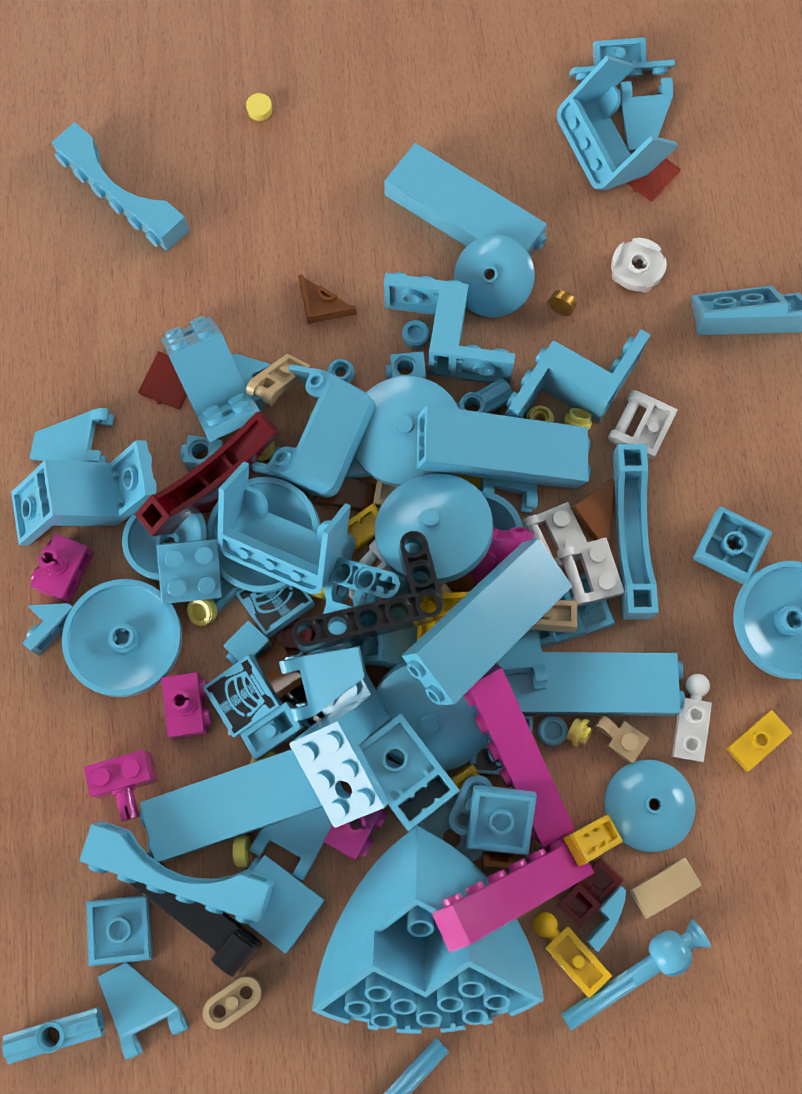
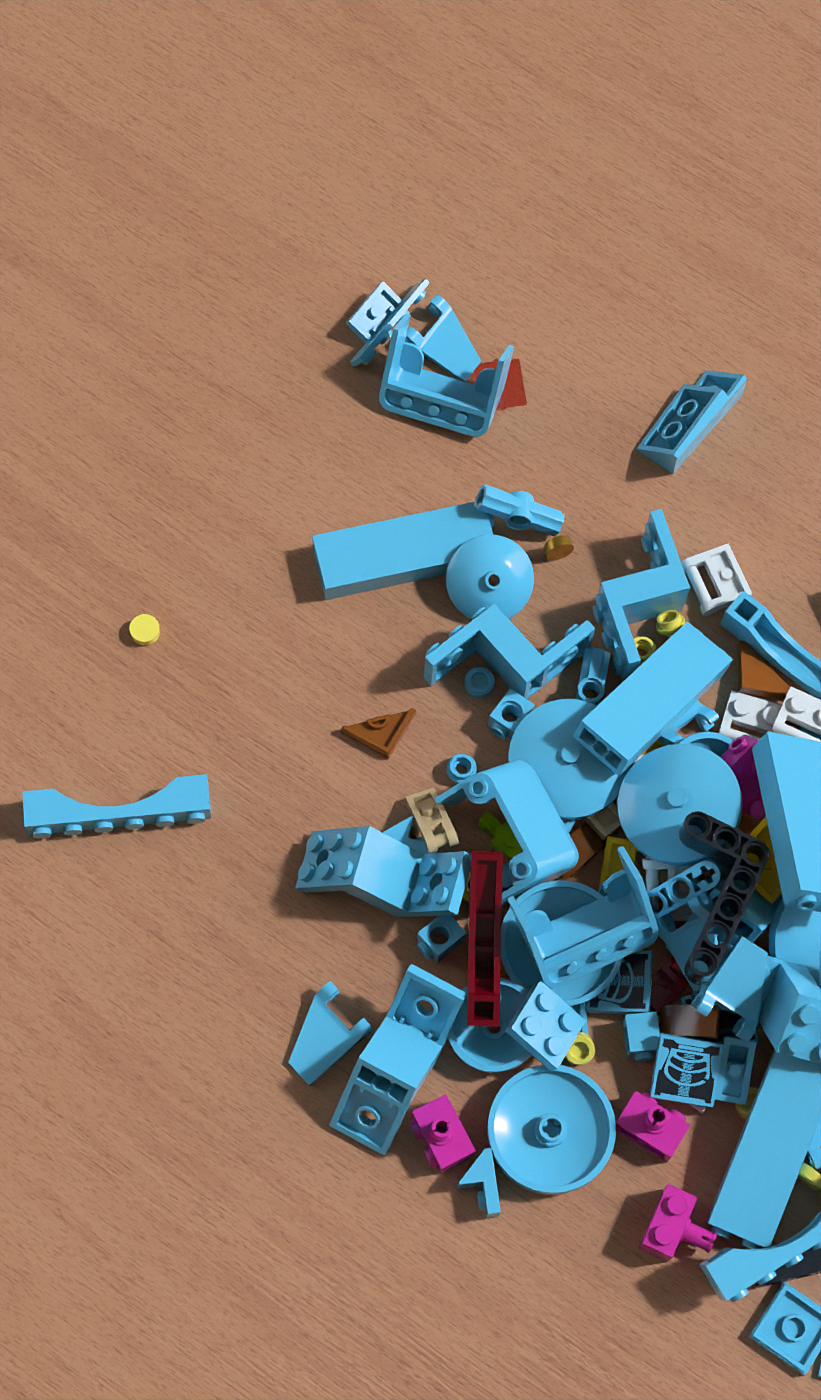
camera: 55 degrees left, 5 degrees down
clear red piece [138,351,187,410] -> none
white plate [611,238,667,293] -> none
none -> medium azure piece [474,484,565,537]

